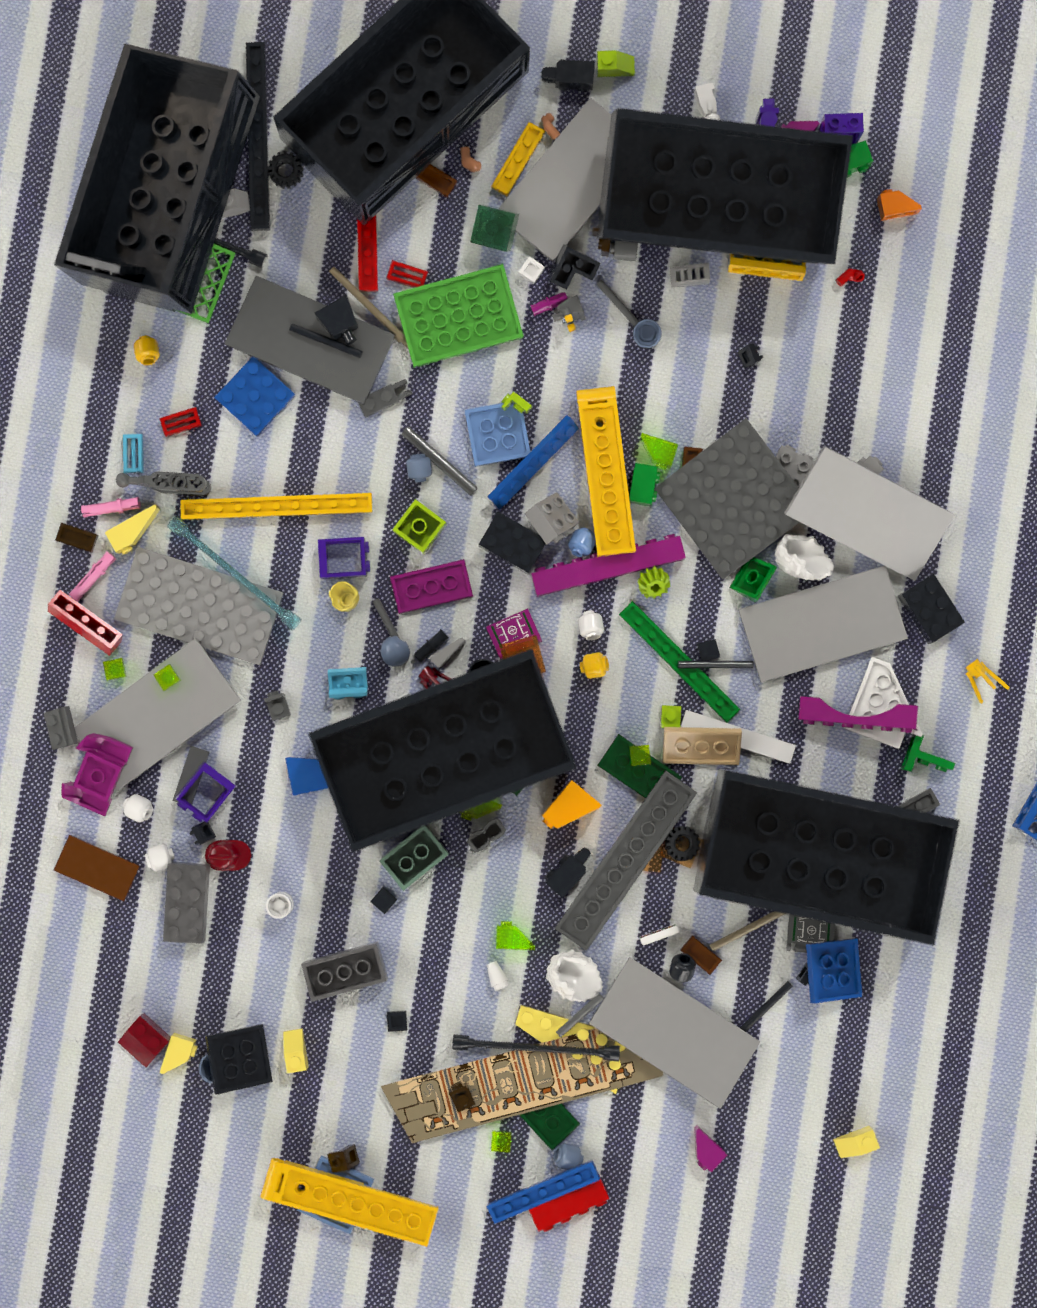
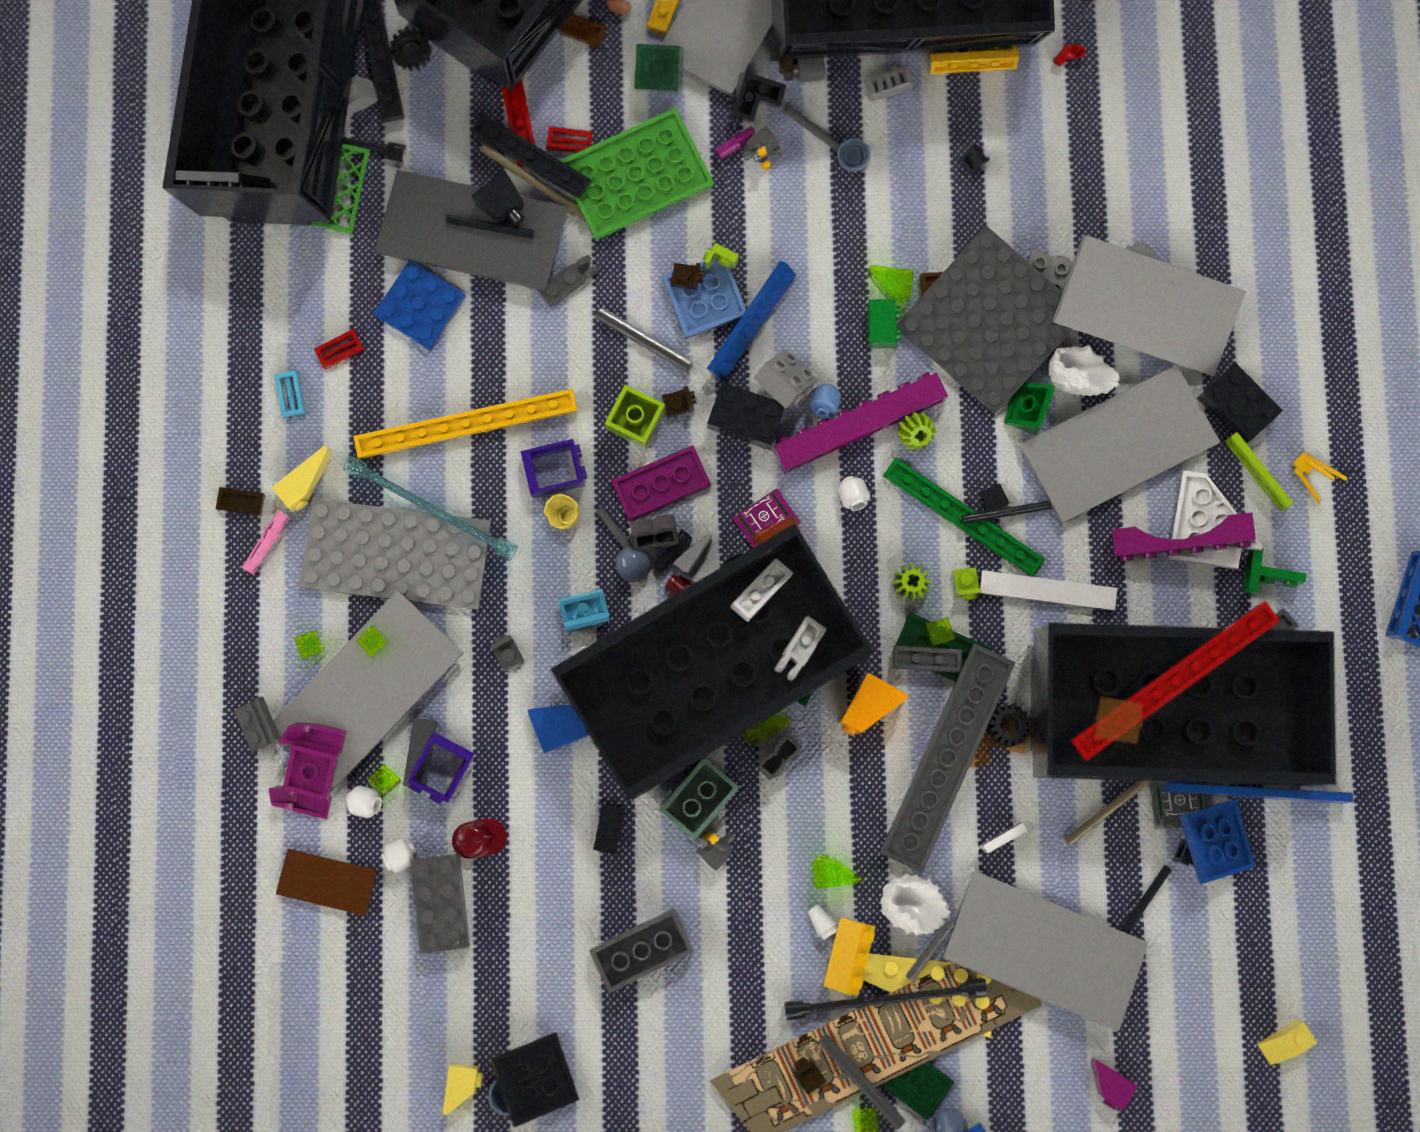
camera: 10 degrees left, 5 degrees down
brick [47,590,123,656] -> none
bright pink pin [81,497,141,518] -> none
dark grey piece [116,471,211,496] -> none
dark red slope [118,1013,171,1068] -> none
yellow head [133,335,160,365] -> none
black tile [189,821,216,845] -> none
white wheel [266,892,294,919] -> none
light yellow slope [283,1028,309,1073] -> none
black tile [370,887,397,914] -> none
black tile [387,1010,408,1032] -> none
sand blue head [406,454,432,482] -> none
white plate [519,256,545,284] -> none
black hinge [545,847,591,899] -> none
yellow hinge [576,386,636,557] -> none
yellow head [580,652,609,679] -> none
tan tile [662,727,742,765] -> none
black head [669,953,696,982] -> none
reddish brown tile [680,935,722,975] -> none
none -> clear neon green plate [368,764,401,797]
none -> black tile [470,113,592,200]
none -> black tile [593,804,625,854]
none -> dark grey brick [630,514,679,552]
none -> dark brown bracket [662,386,697,418]
none -> dark brown bracket [671,262,705,290]
none -> dark grey piece [696,830,735,871]
none -> white plate [731,558,793,622]
none -> white hinge [775,616,826,681]
none -> dark grey axle [818,1034,906,1129]
none -> yellow brick [823,917,876,995]
none -> dark grey tile [892,645,962,673]
none -> lime gear [893,563,932,602]
none -> red plate [1070,601,1280,760]
none -> clear orange piece [1095,698,1143,744]
none -> blue tile [1163,782,1353,804]
none -> lime tile [1225,432,1293,511]

